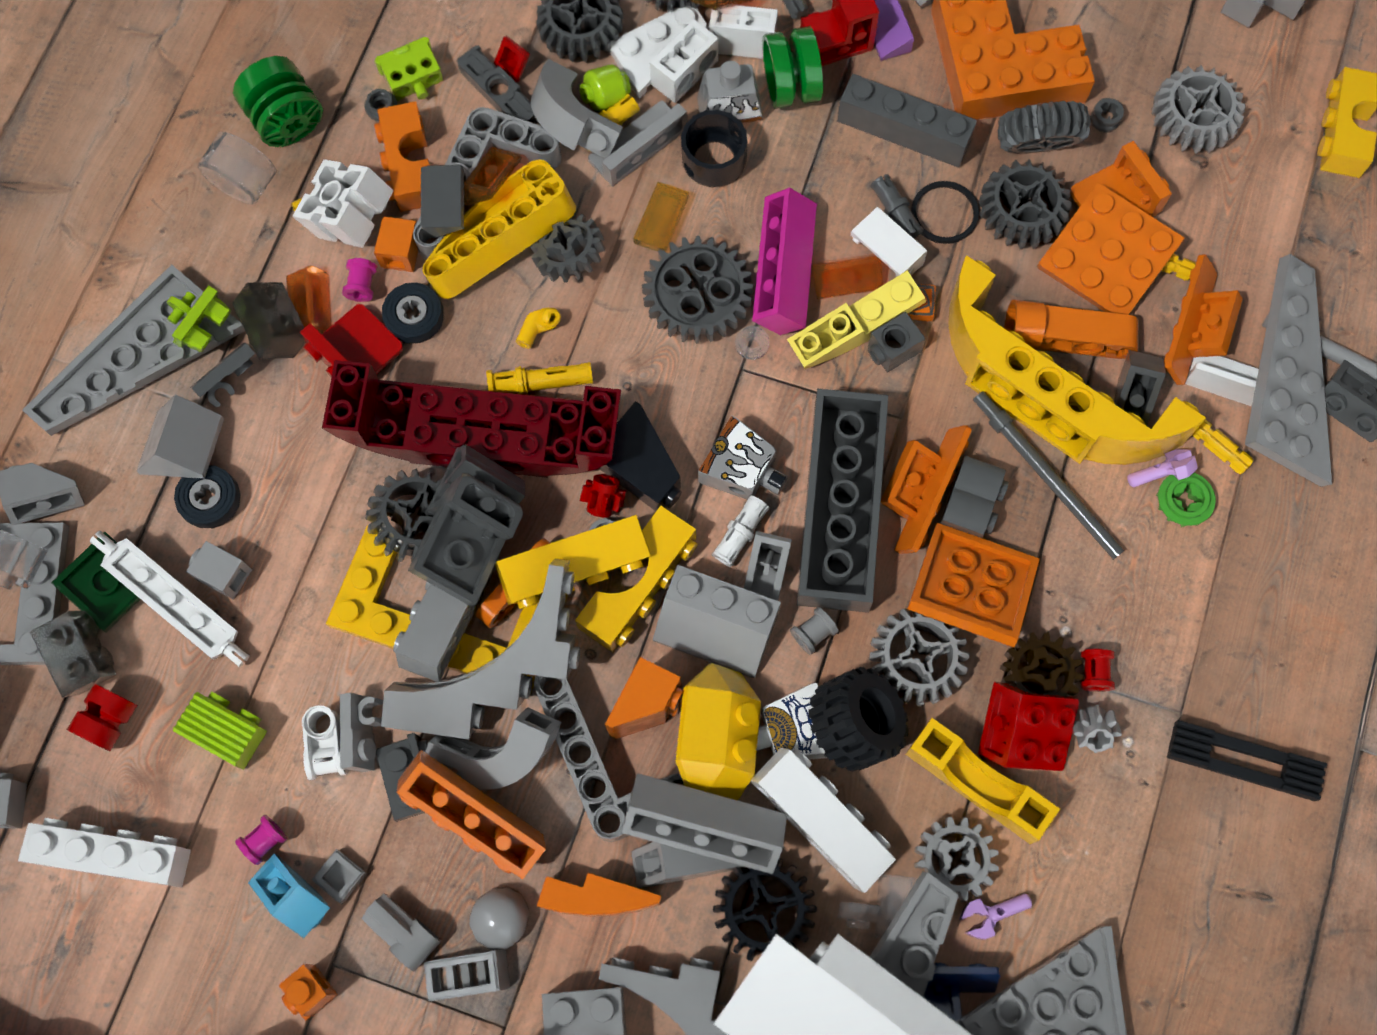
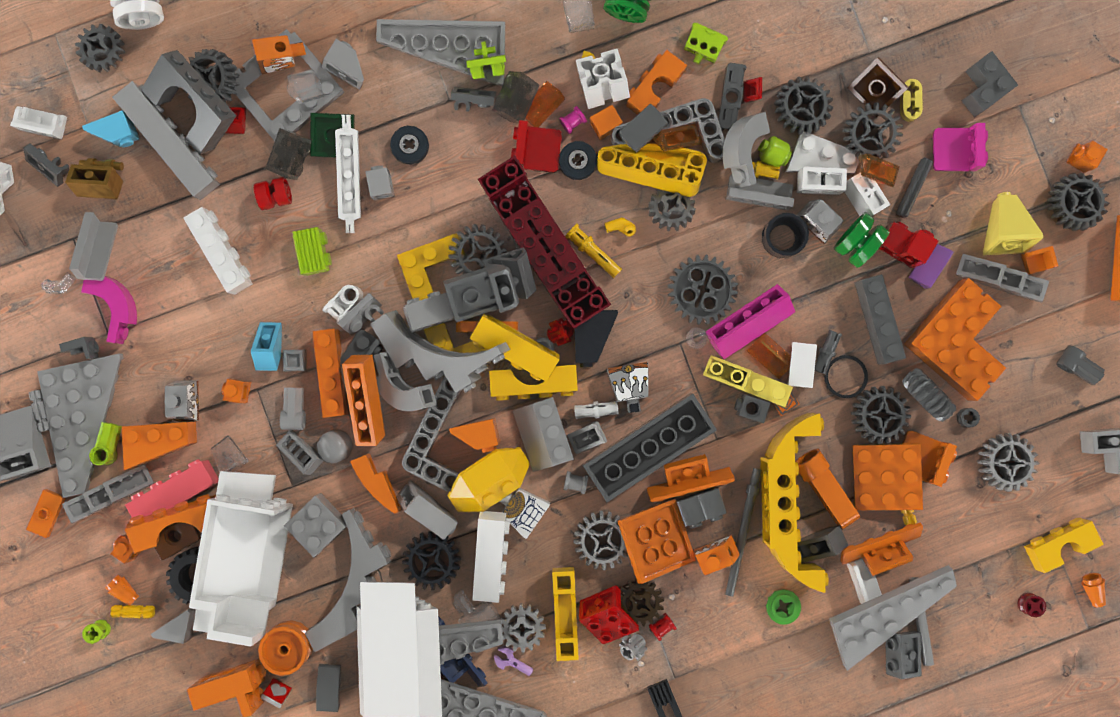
camera: 50 degrees right, 15 degrees up
light grey slope [137,394,224,479] -> none
dark pink bush [235,815,287,865] -> none
dark grey plate [365,89,398,122] -> none
light grey brick [621,773,787,874] -> none
clear yellow tile [633,182,689,252] -> none
black tyre [809,667,909,772] -> none
lavender bar [1127,449,1198,487] -> none
yellow axle [1192,419,1254,474] -> none
none -> orange arch [312,329,350,418]
none -> orange torso [693,534,740,575]

